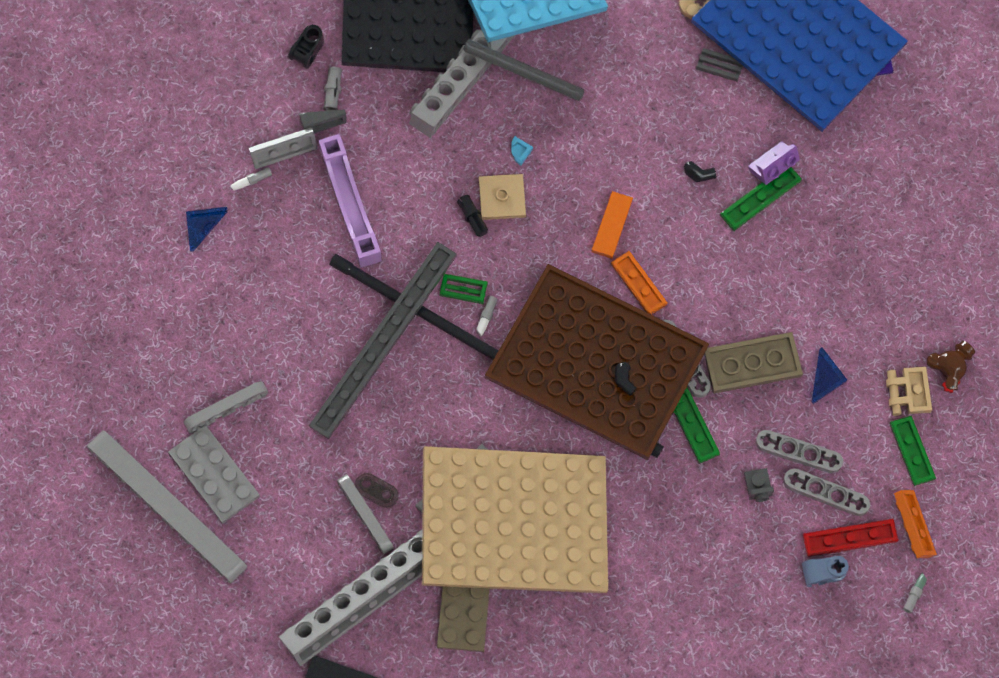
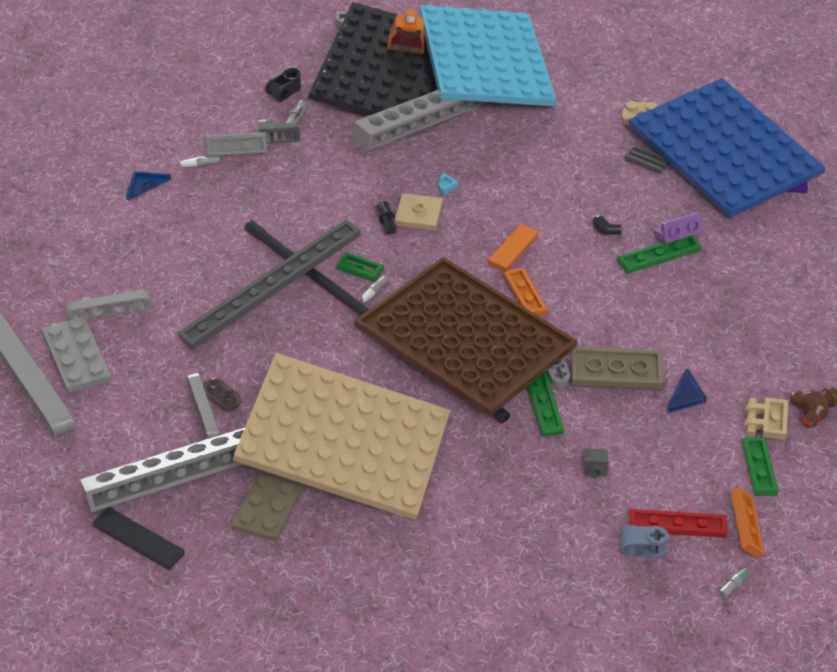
camera: 15 degrees right, 25 degrees down
lavender arch [318,134,382,268] -> none
dark grey axle [463,40,584,101] -> none
black arm [615,362,637,396] -> none
light grey beam [756,430,843,473] -> none
light grey beam [783,468,870,516] -> none

